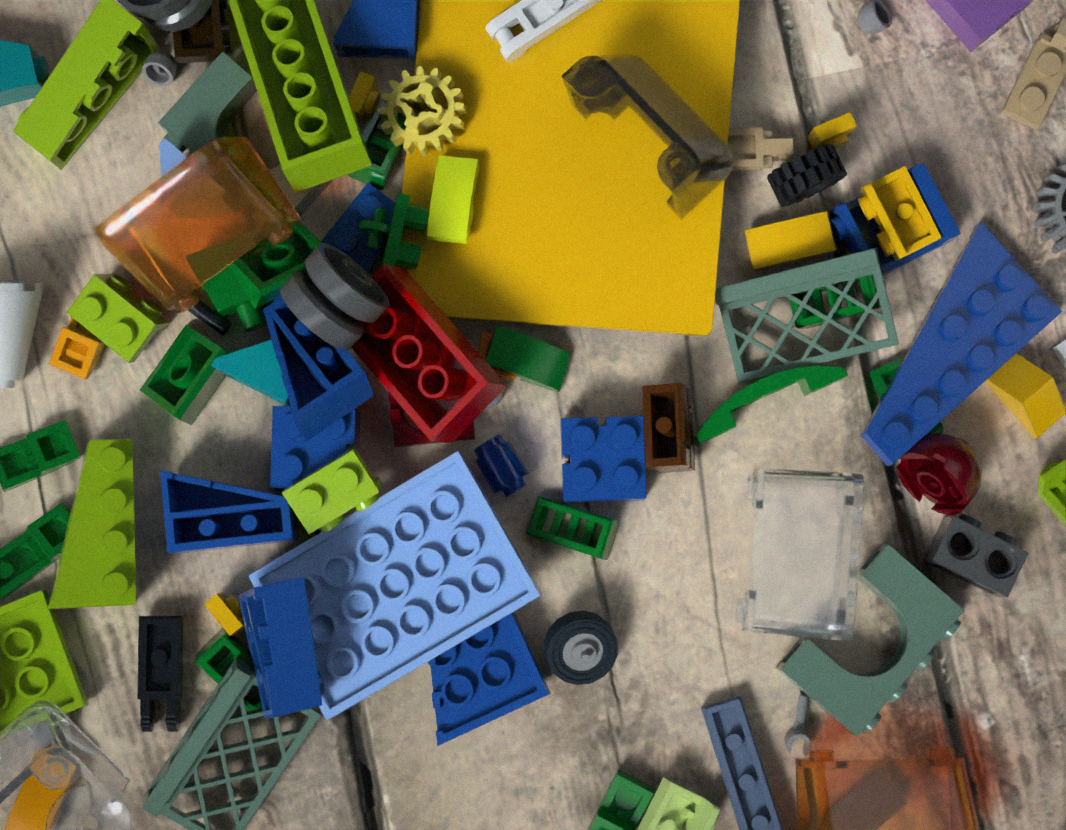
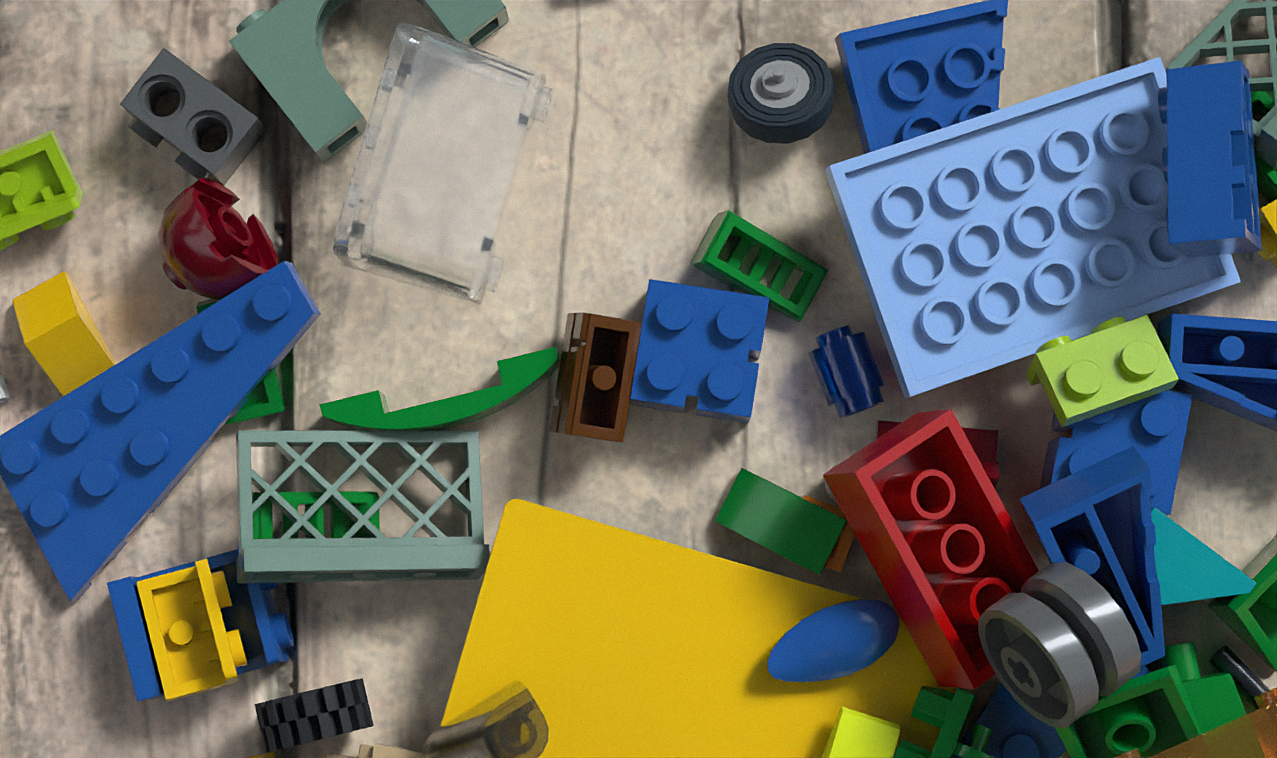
camera: 165 degrees left, 0 degrees up
yellow slope [744,211,837,270] -> none
none -> blue arm [767,599,900,682]

